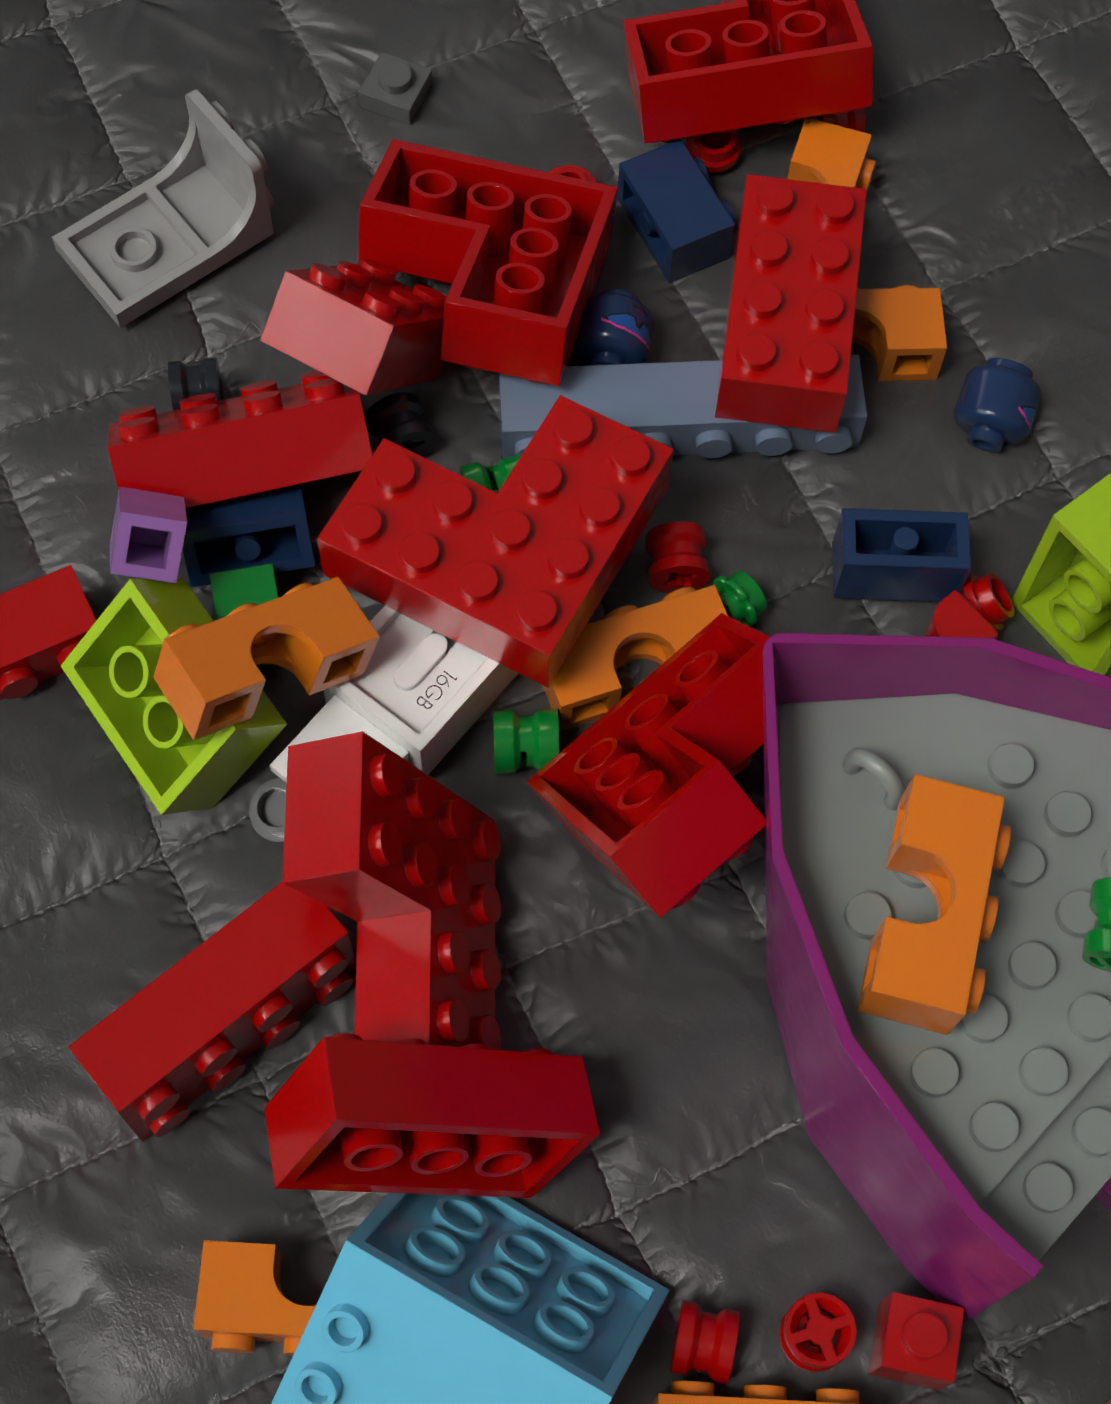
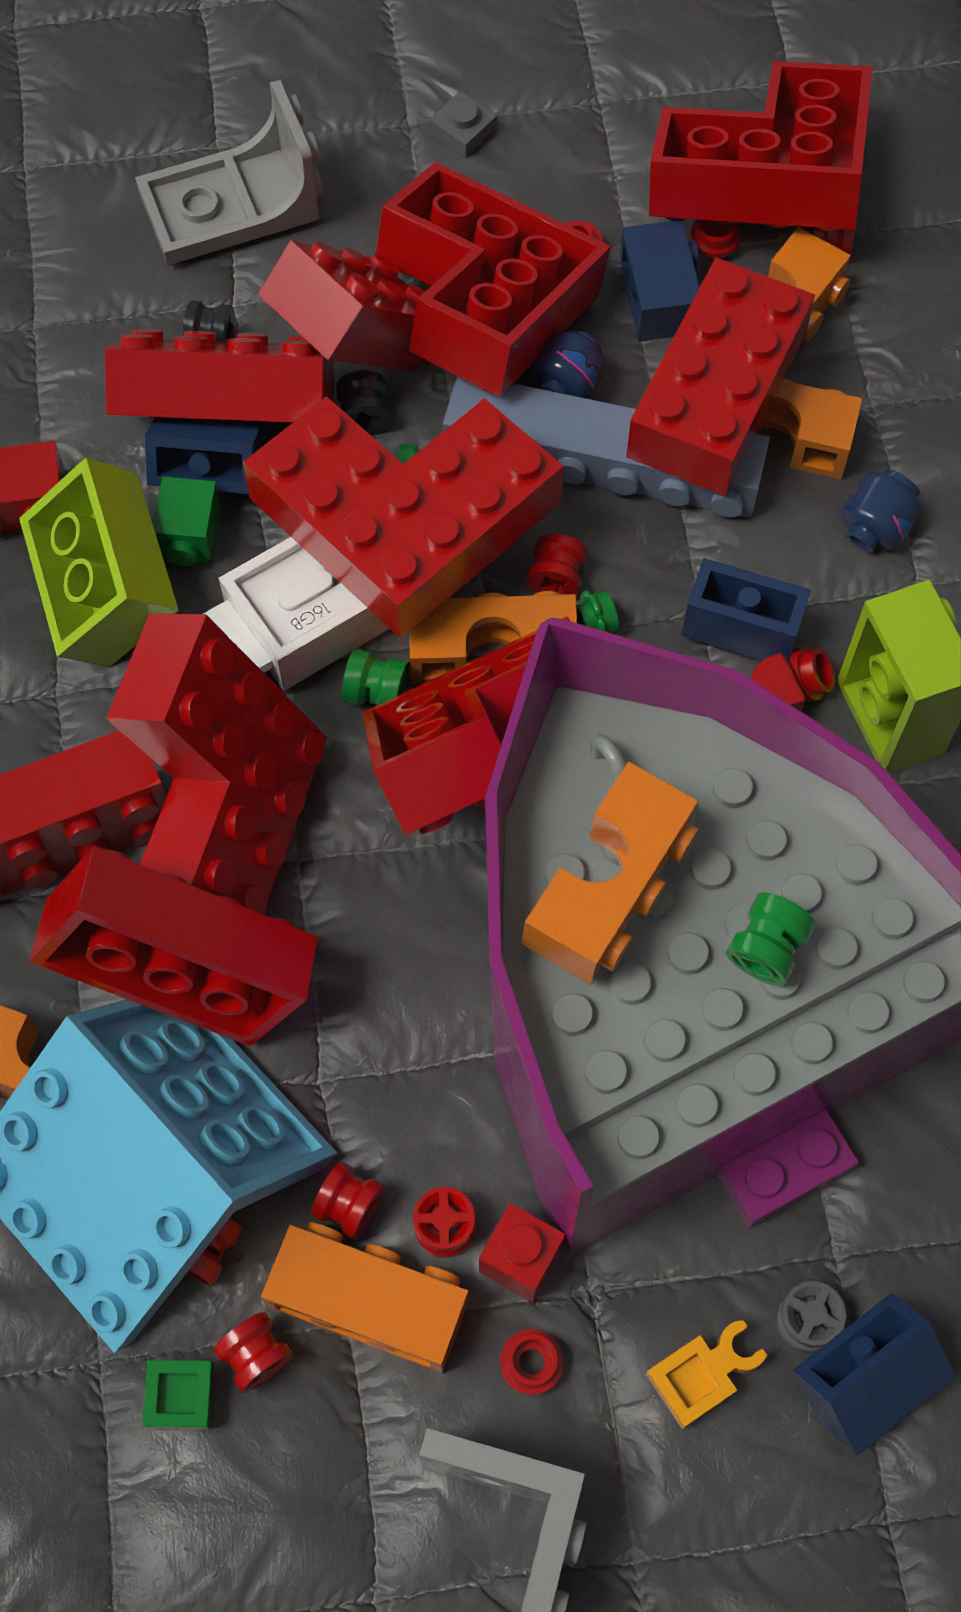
camera: 20 degrees right, 0 degrees up
medium lavender brick [109,487,187,583] -> none
orange arch [153,577,380,740] -> none

